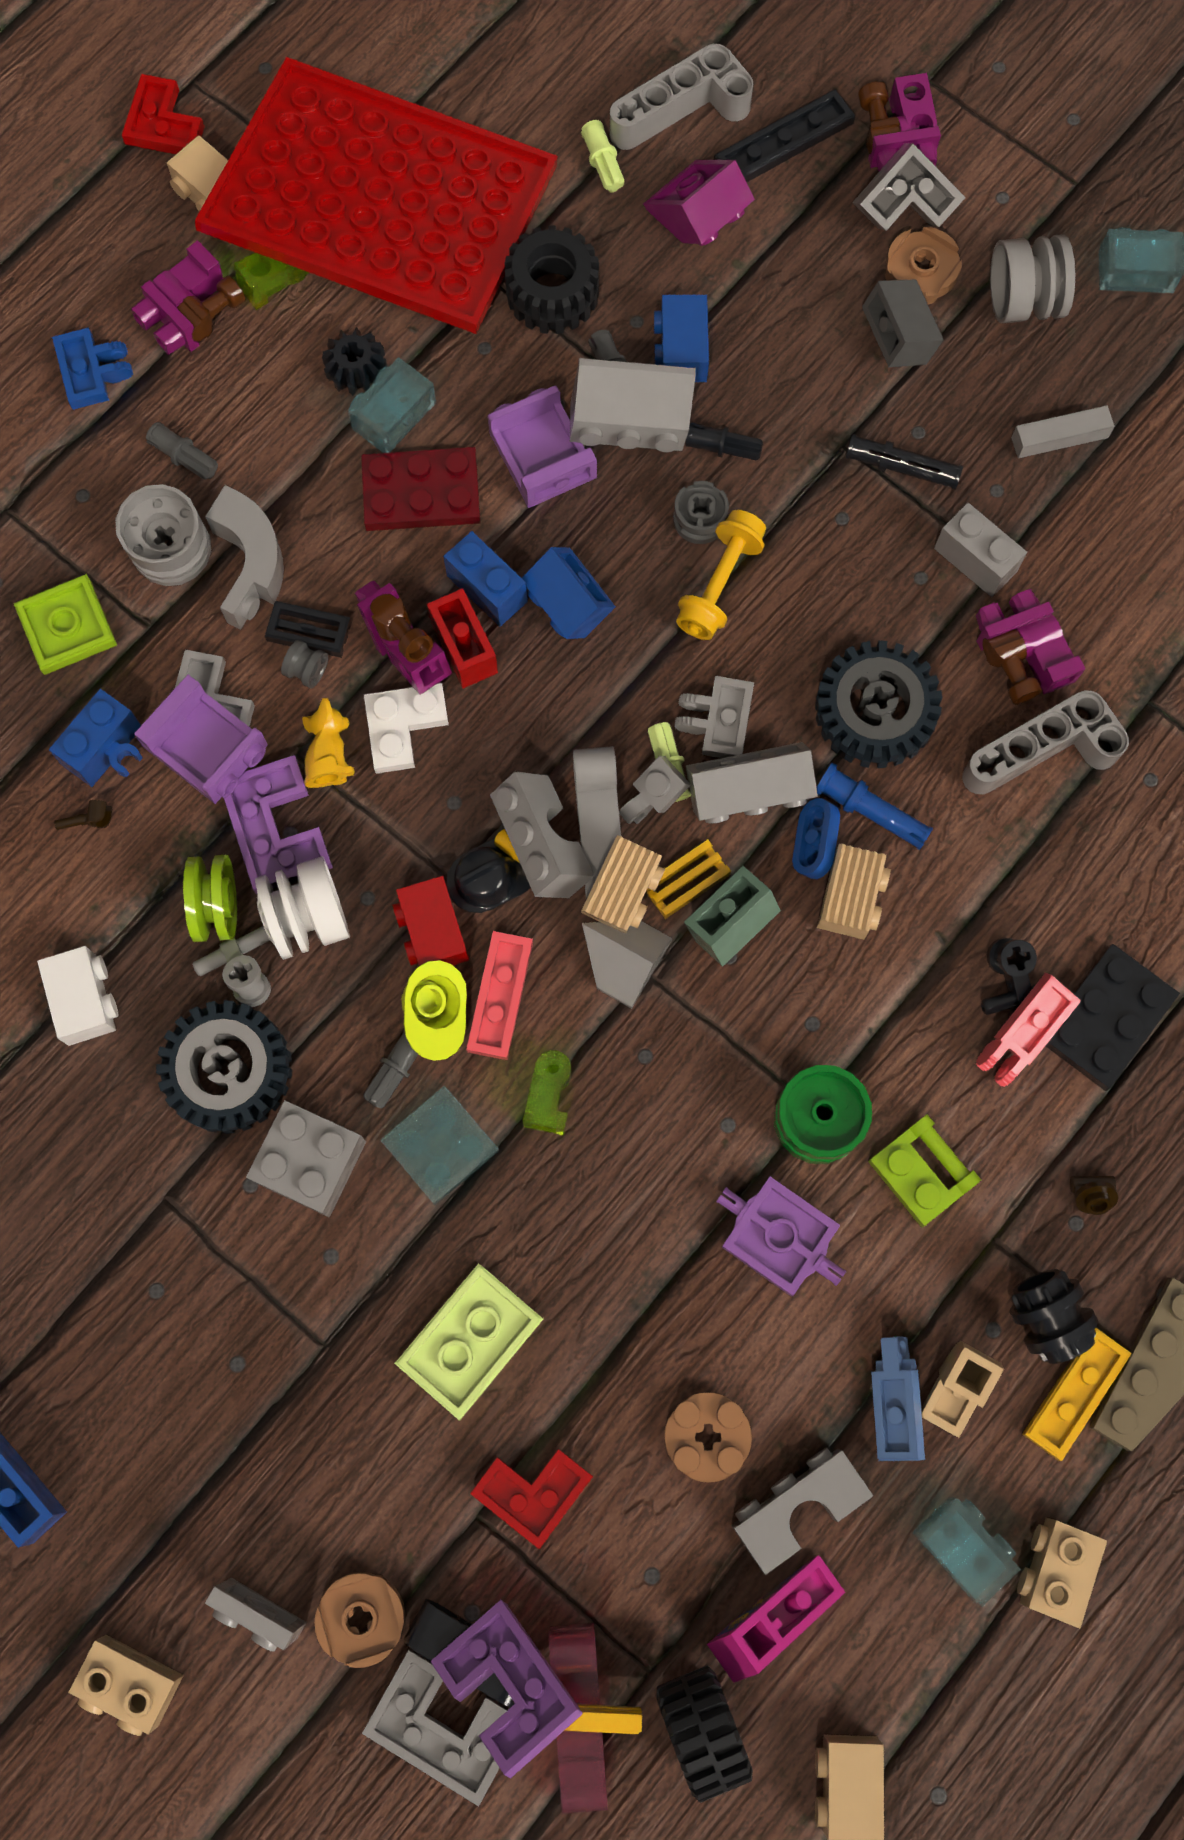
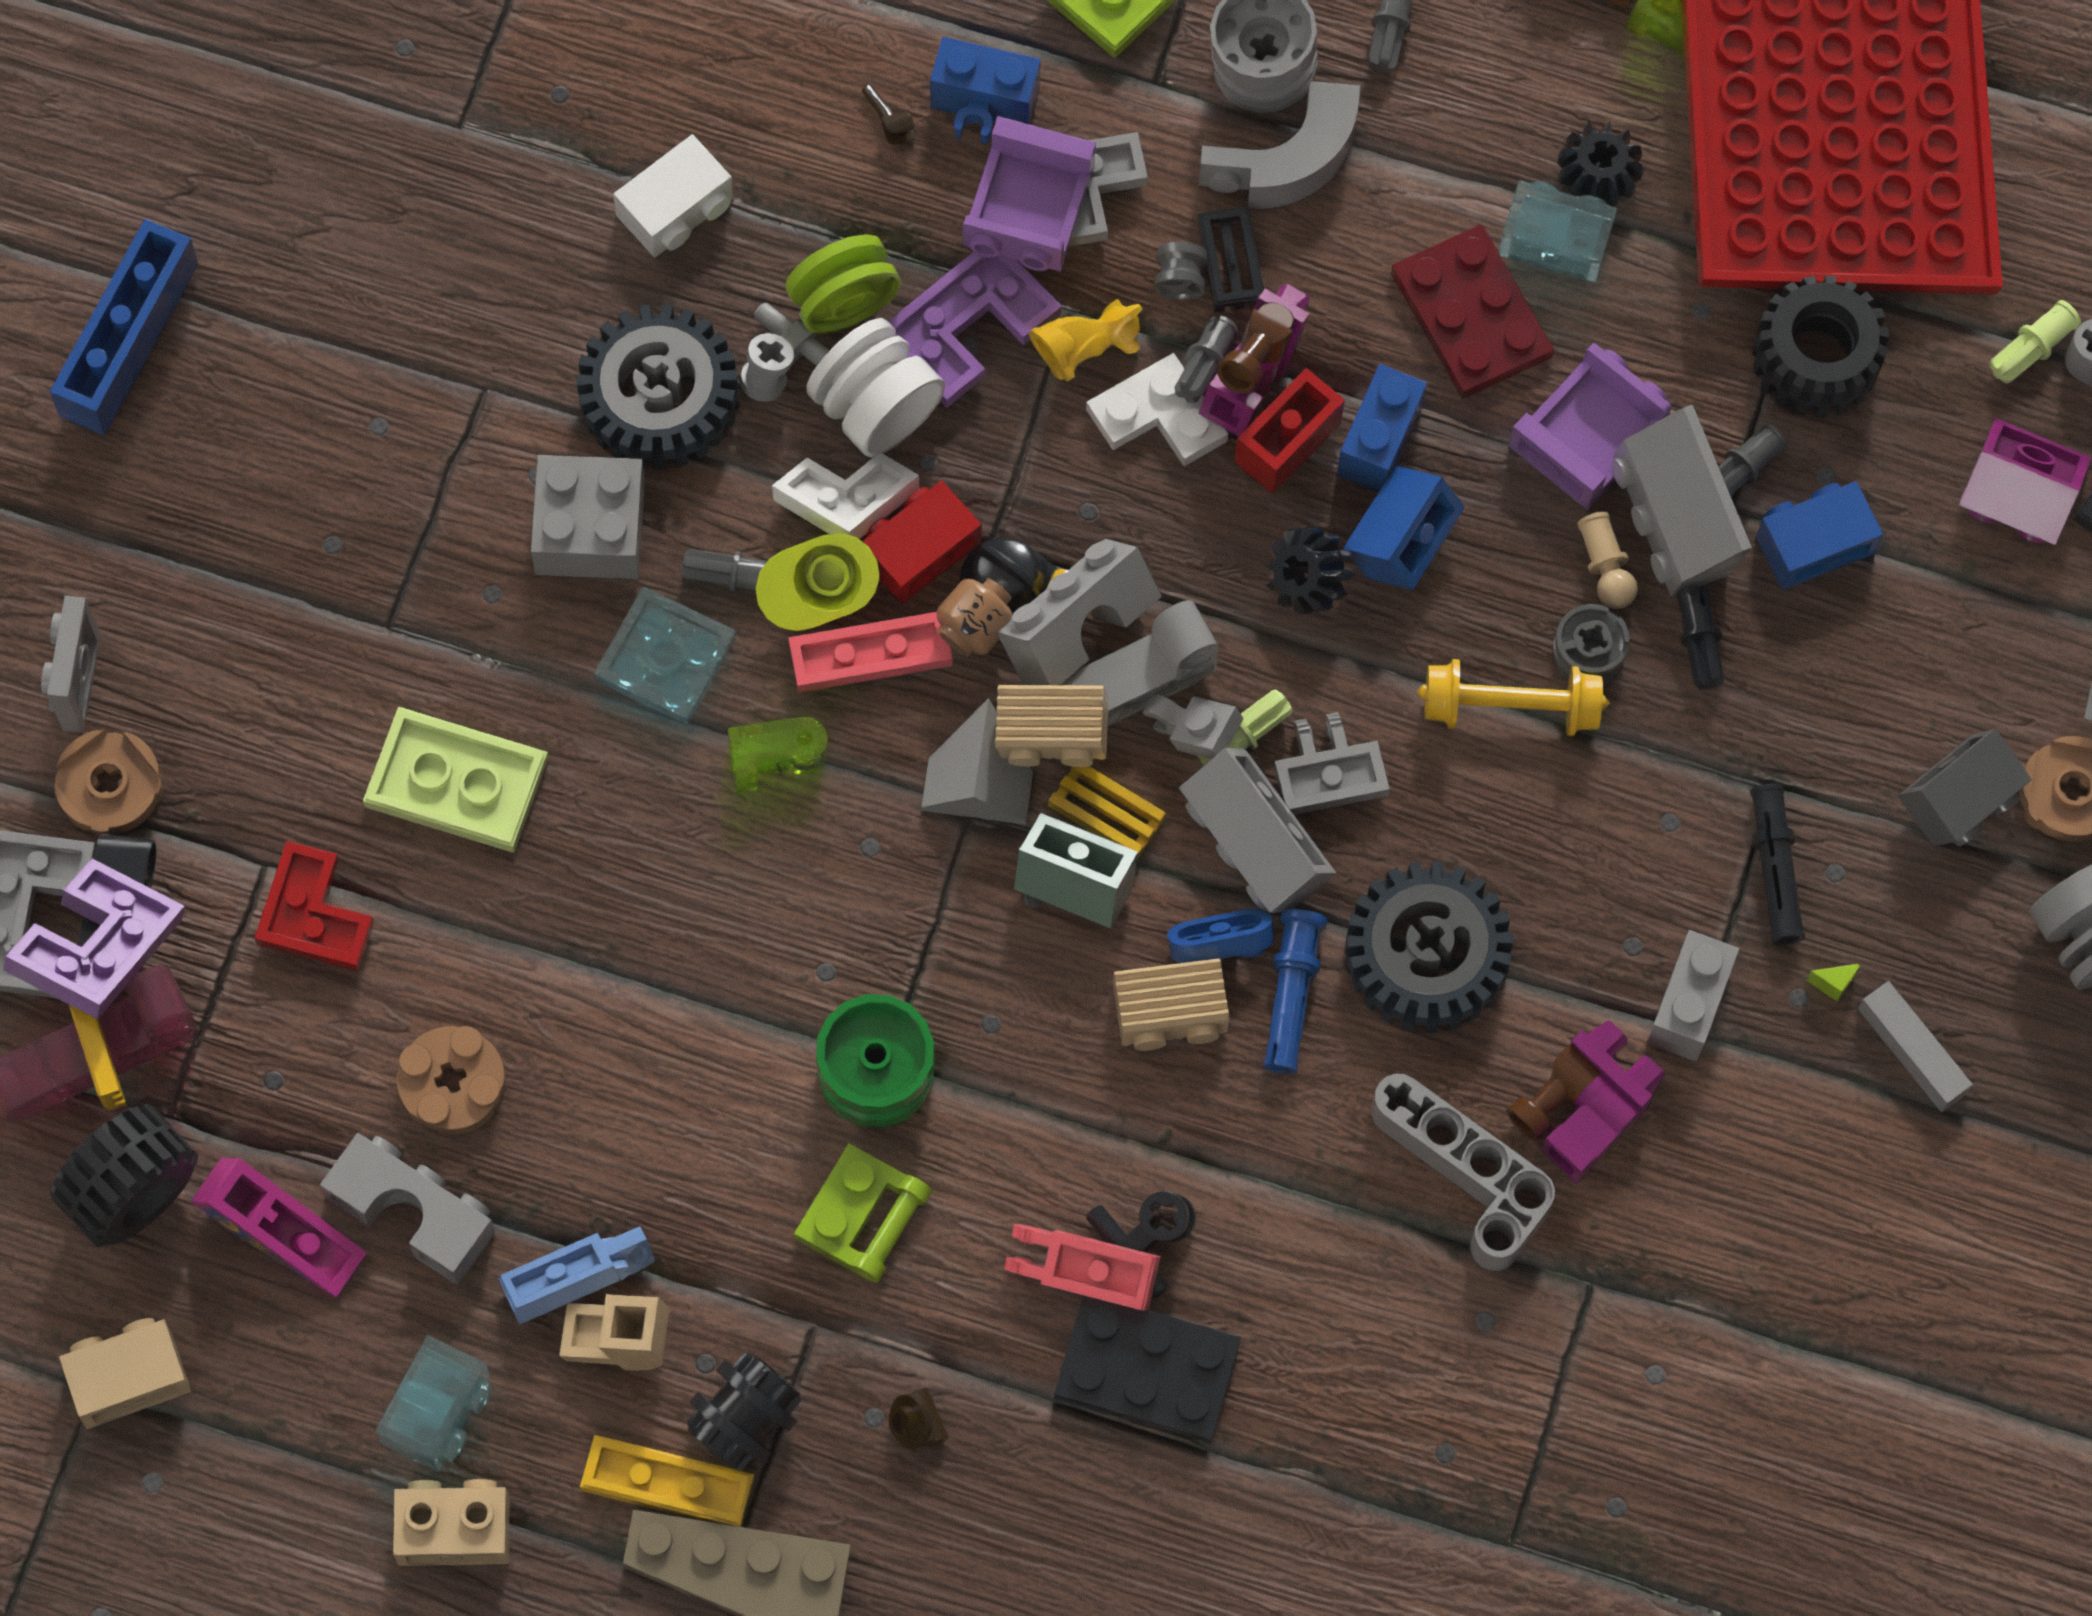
camera: 65 degrees right, 5 degrees down
medium lavender plate [716,1177,846,1297] -> none
none -> white plate [772,452,920,539]
none -> medium nougat head [936,578,1013,657]
none -> dark grey axle [1174,316,1239,404]
none -> black gear [1263,526,1355,615]
none -> tan pin [1577,512,1638,609]
none -> lime piece [1806,964,1860,1001]

